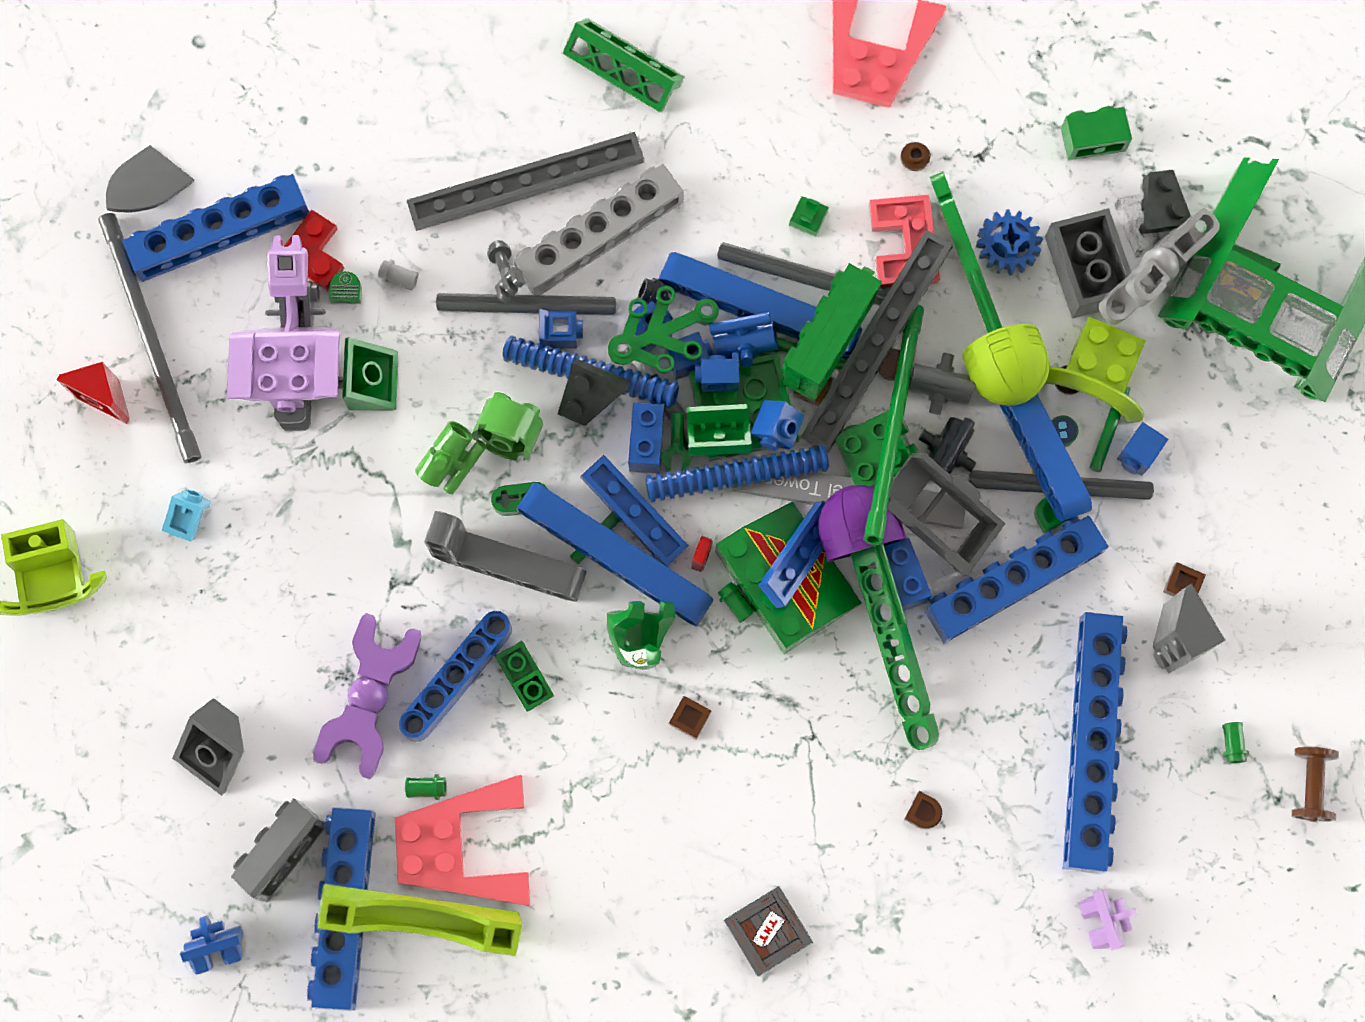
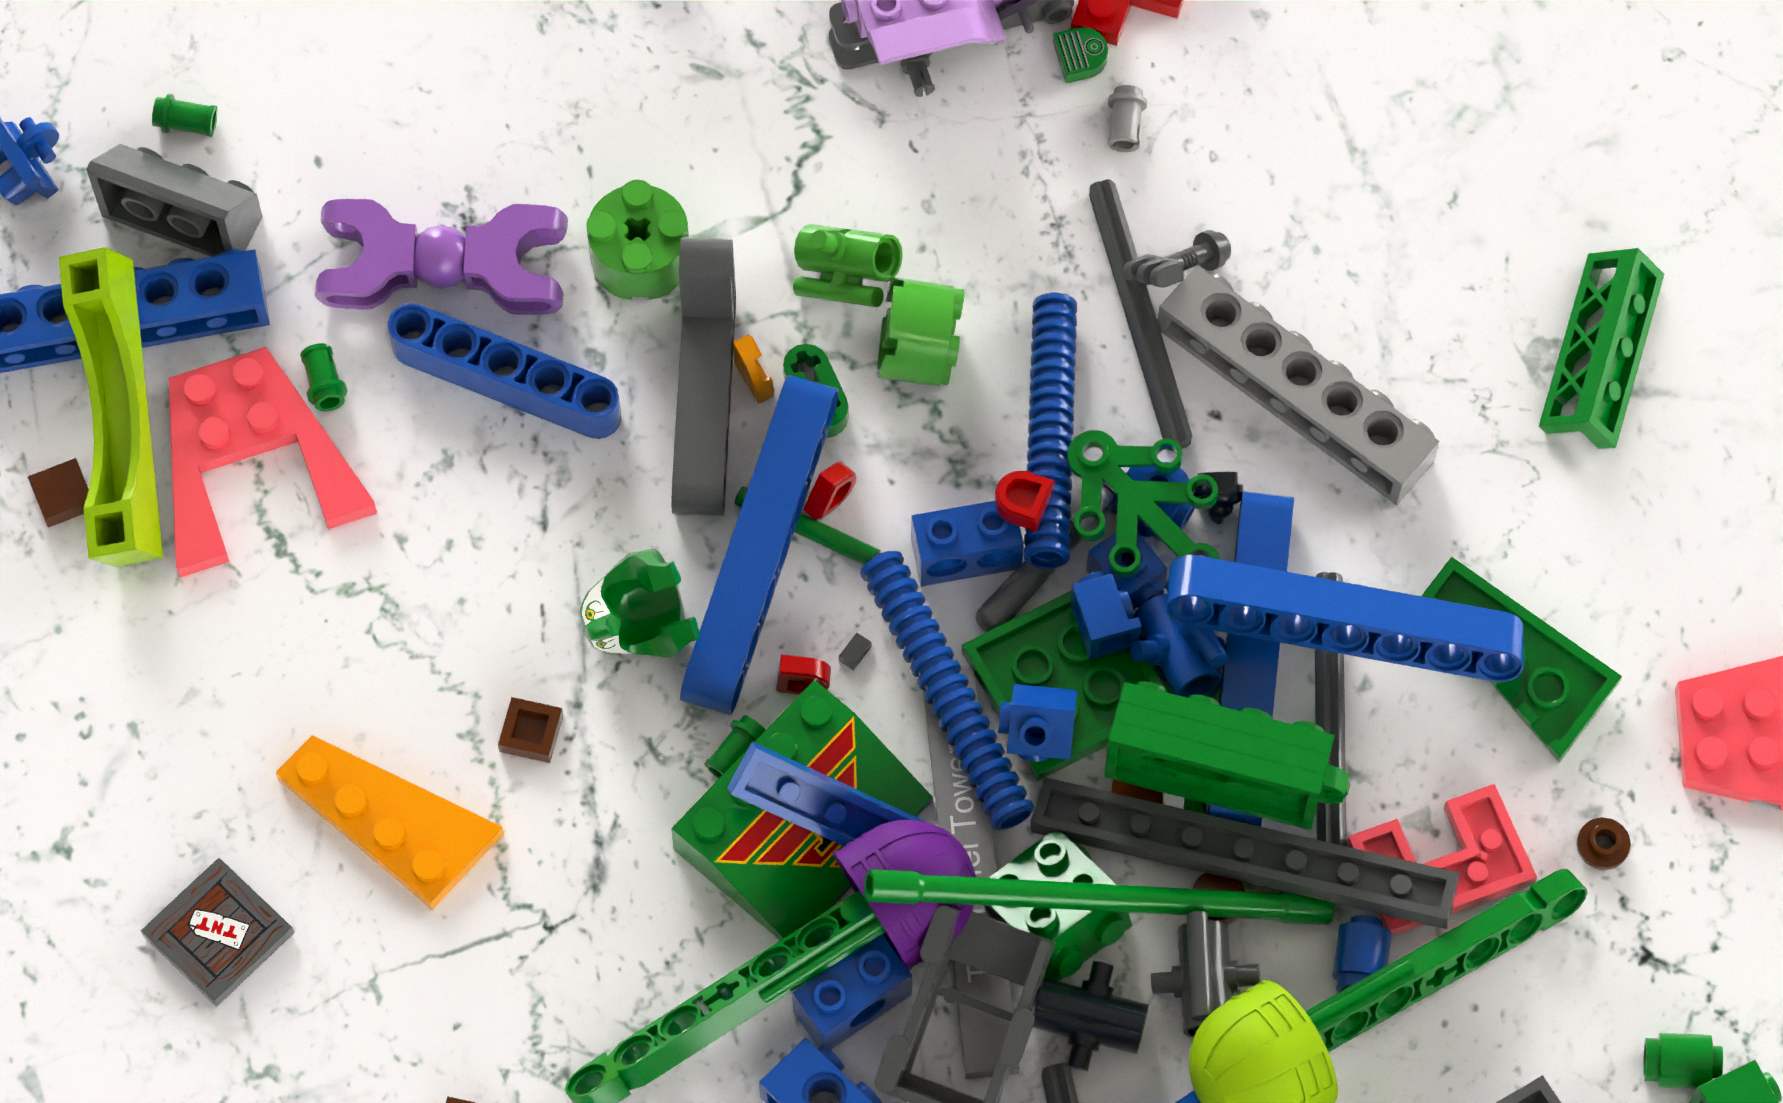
camera: 75 degrees right, 10 degrees down
dark grey slope [172,698,244,796] -> none
green slope [342,337,398,410] -> none
dark grey plate [406,132,644,231] -> none
green slope [495,640,554,712] -> none
blue window [539,309,583,349] -> none
pearl dark grey wing [557,359,631,426] -> none
blue plate [580,455,689,566] -> none
green bar [661,412,692,472] -> none
green bracket [687,404,752,456] -> none
green tile [789,196,829,237] -> none
blue gear [976,209,1043,276] -> none
none -> reddish brown tile [27,458,89,528]
none -> green pin [152,94,218,137]
none -> light orange wing [276,735,504,910]
none -> bright green brick [586,179,689,300]
none -> light orange tile [733,334,775,404]
none -> red tile [803,461,857,521]
none -> dark grey piece [839,633,872,671]
none -> red tile [995,471,1055,532]
none -> blue beam [1167,555,1524,682]
none -> blue brick [1332,915,1392,993]
none -> green wing [1421,556,1622,763]
none -> green brick [1643,1033,1723,1089]

